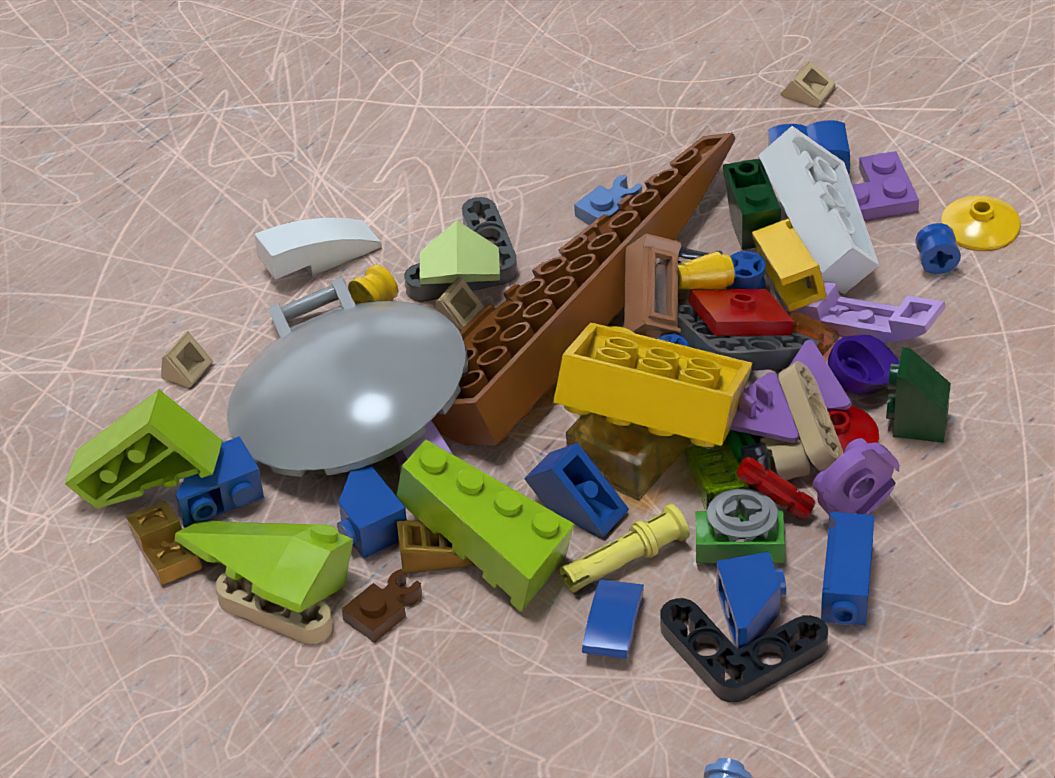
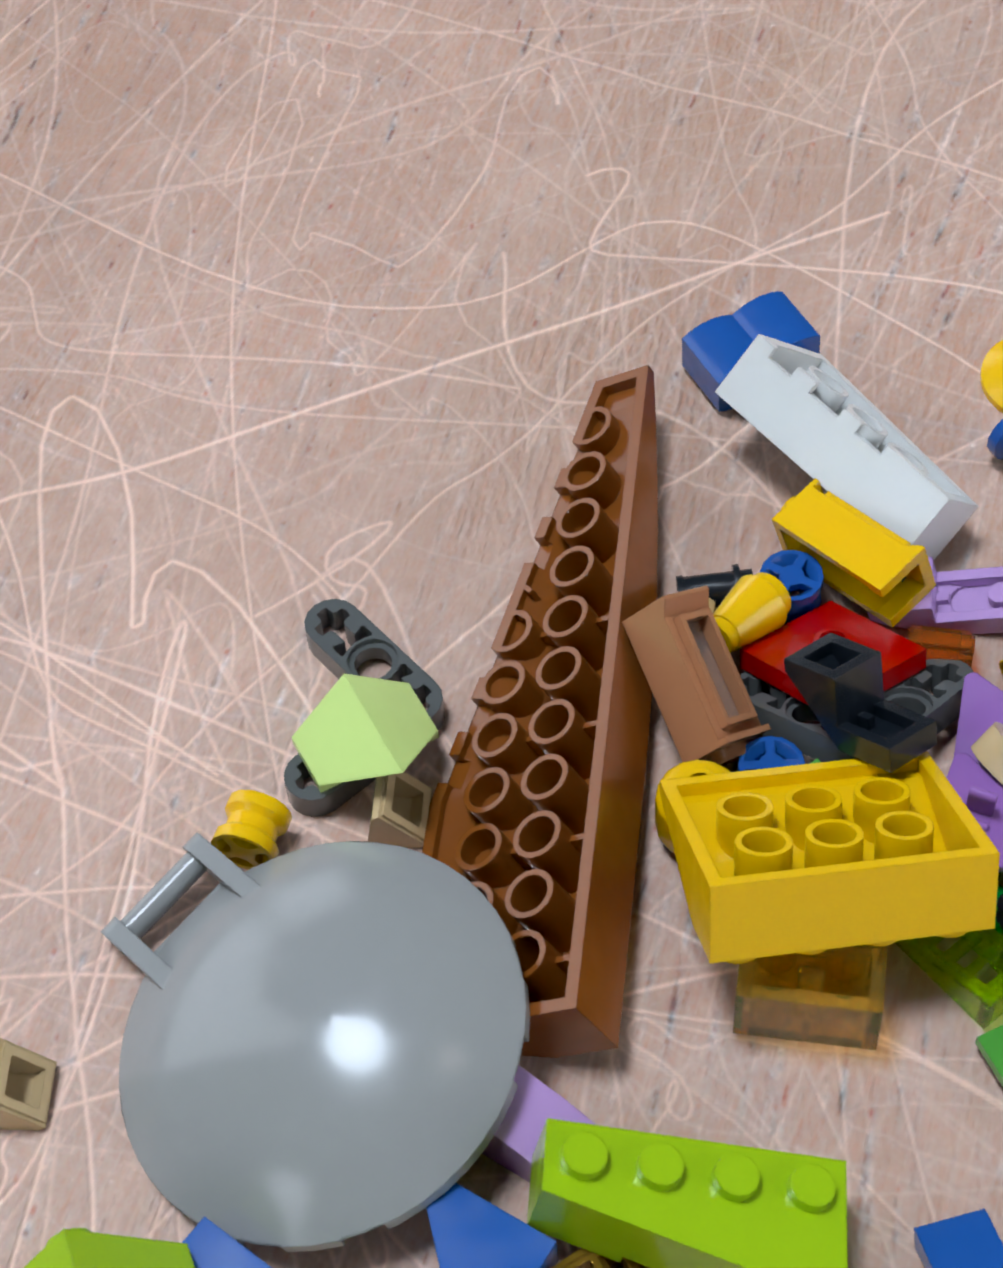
camera: 25 degrees left, 10 degrees up
white slope [254,218,382,280] -> none
blue slope [524,442,629,538] -> none
light yellow pin [560,503,690,593] -> none
medium blue plate [574,175,642,225] -> none
dark green slope [723,158,781,250] -> none
tan slope [780,60,836,108] -> none
medium lavender plate [852,151,919,221] -> none
none -> black slope [784,632,937,773]

